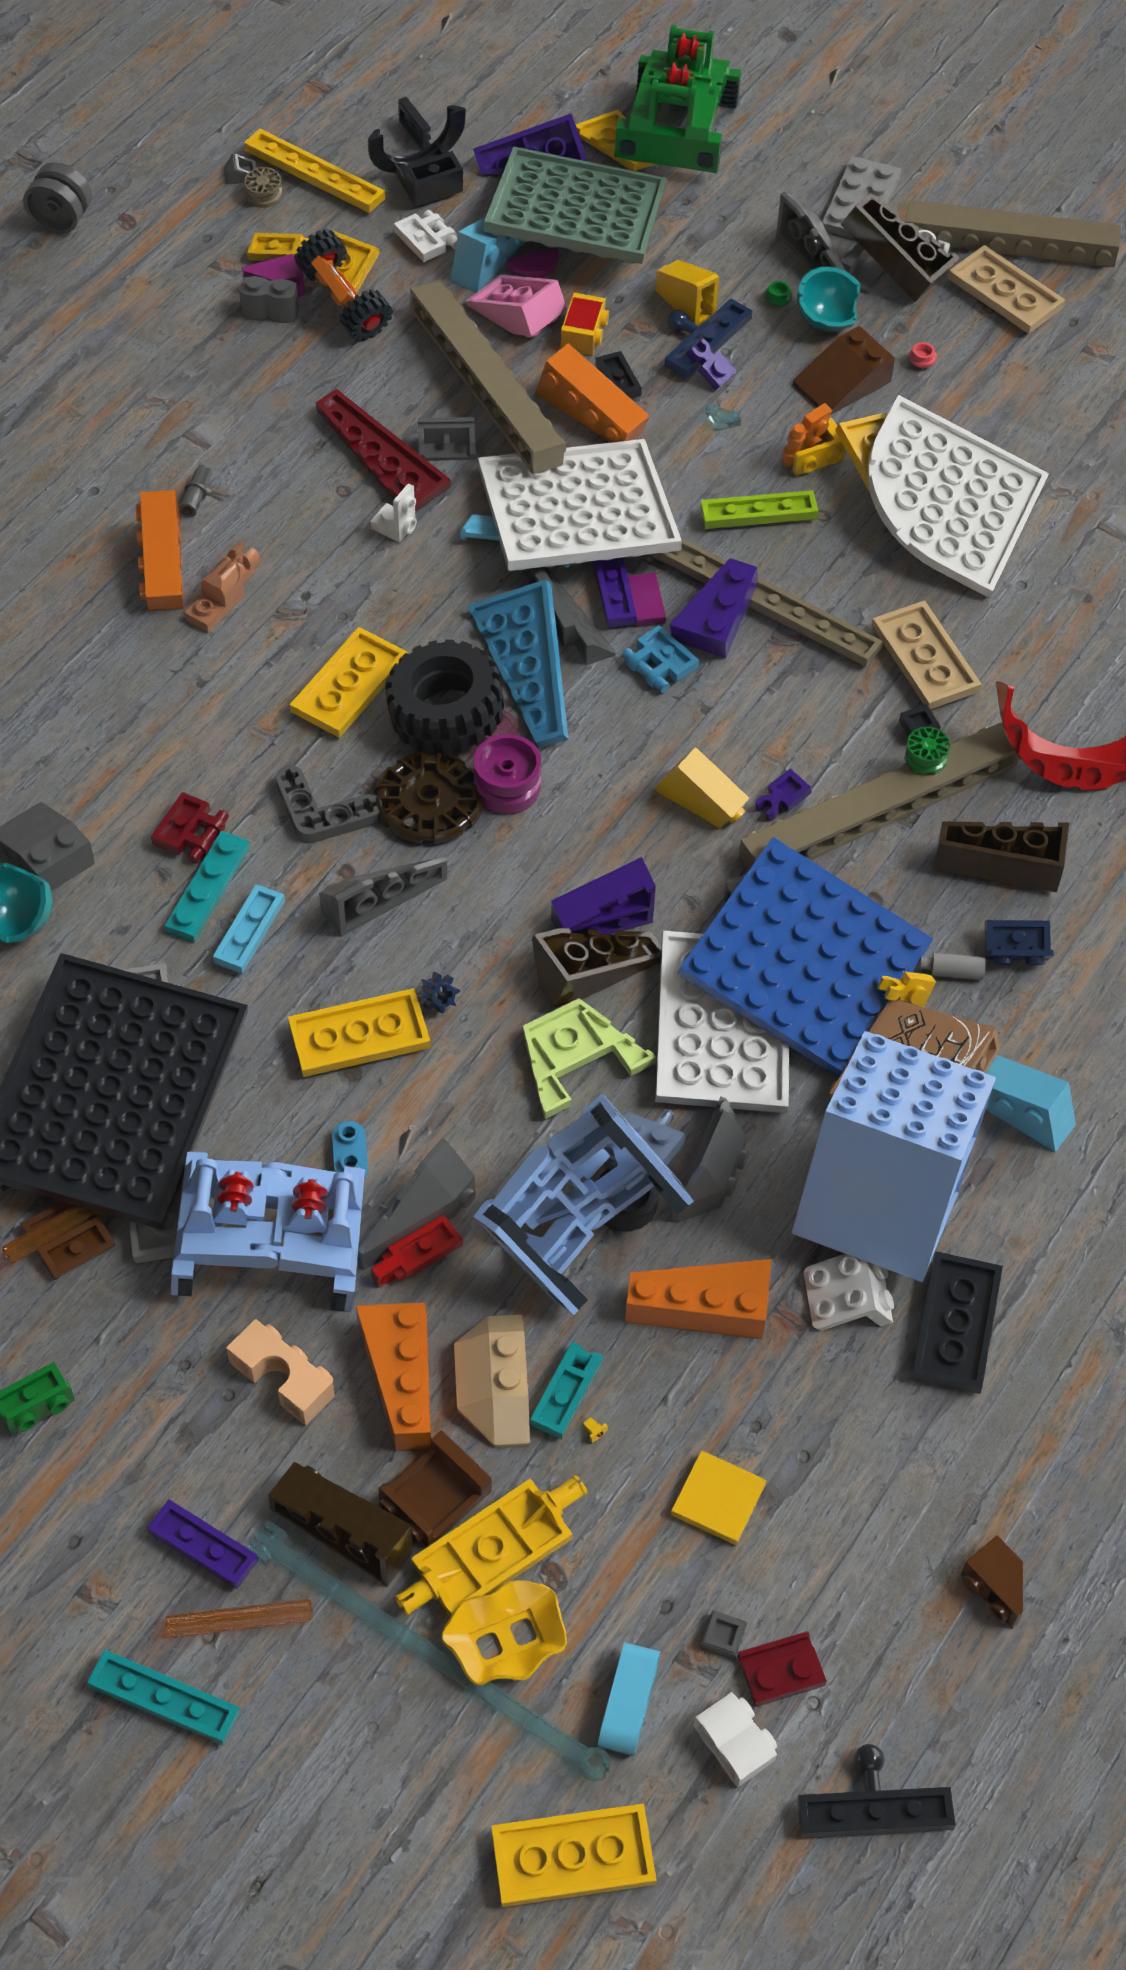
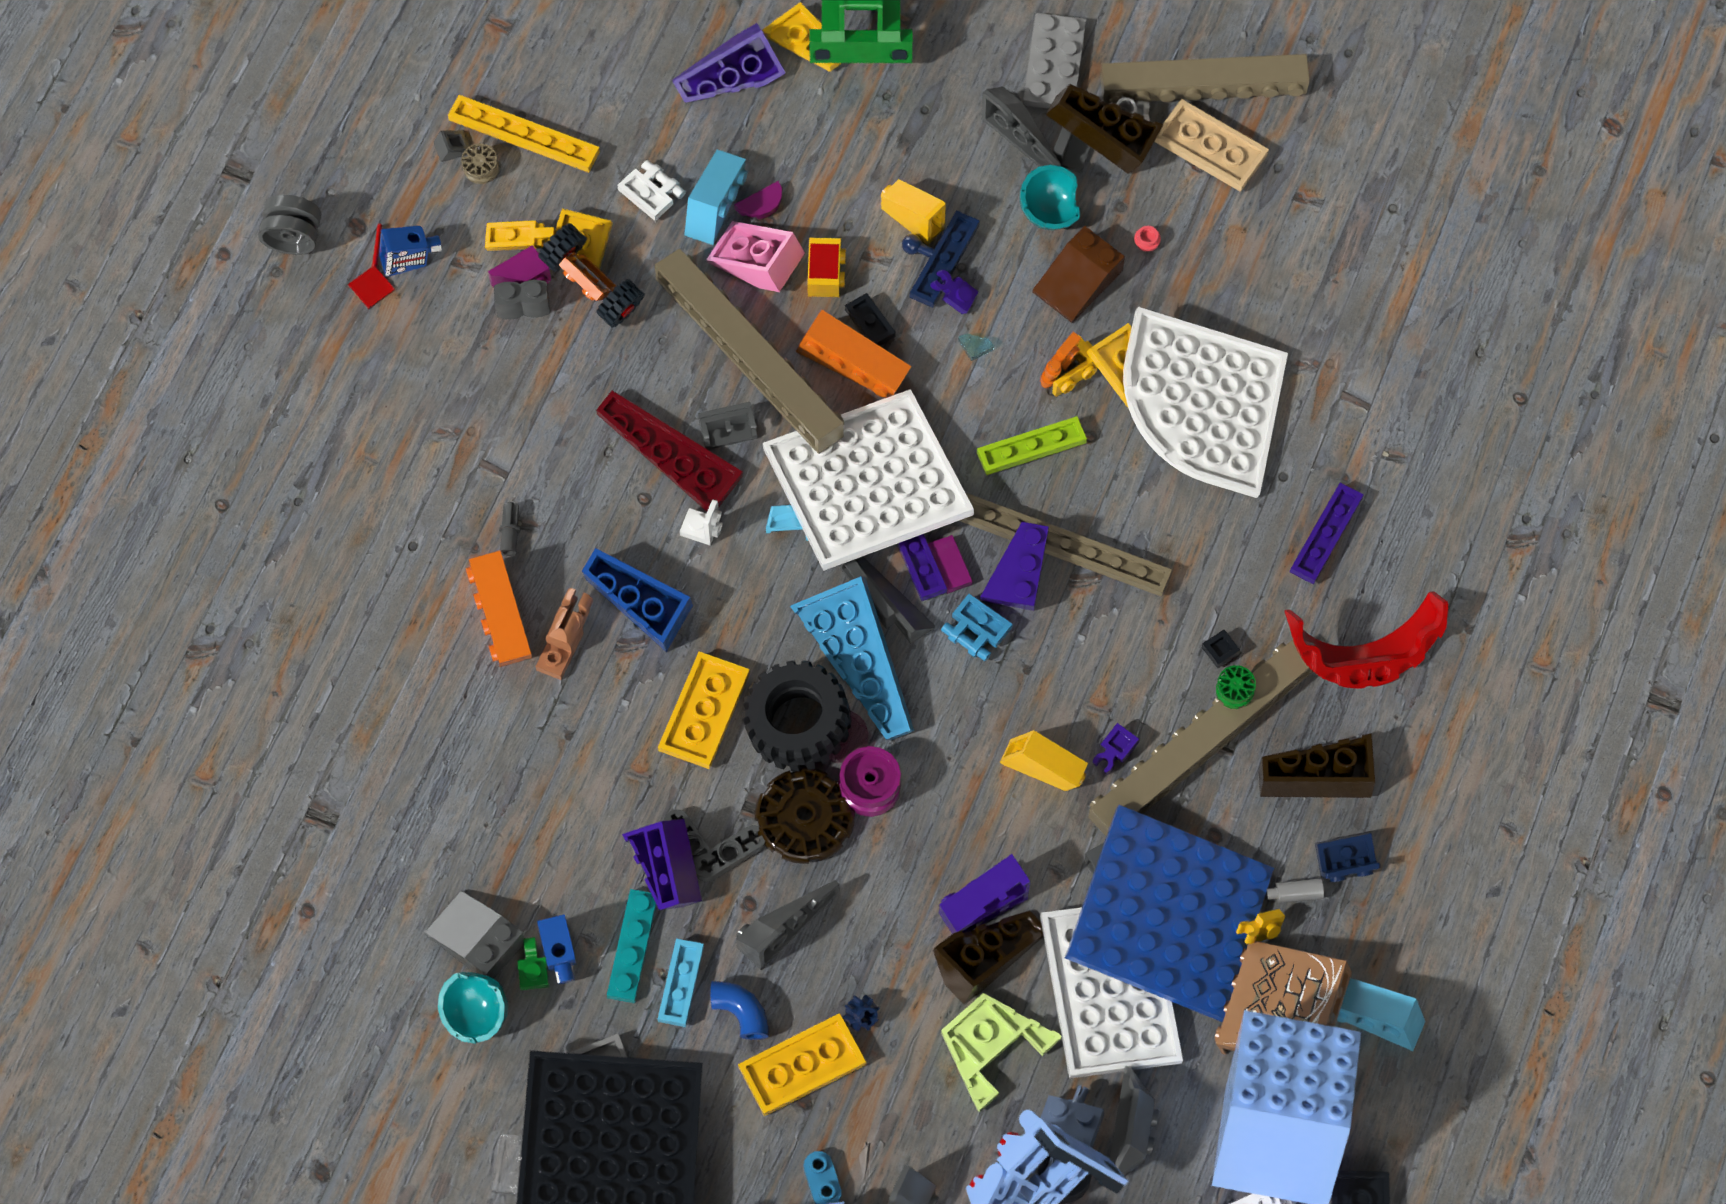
camera: 10 degrees left, 10 degrees up
dark red plate [151,792,229,864] -> none
black piece [368,105,466,207] -> none
black tile [398,97,431,150] -> none
sand green plate [483,147,667,264] -> none
green plate [765,281,792,306] -> none
tan plate [872,600,982,709] -> none
none -> red piece [348,223,395,309]
none -> blue torso [379,226,441,277]
none -> green plate [517,937,549,990]
none -> blue torso [537,914,577,984]
none -> blue wedge [582,548,693,652]
none -> dark purple wedge [622,819,702,910]
none -> blue cylinder [711,981,769,1040]
none -> dark purple plate [1290,483,1364,585]

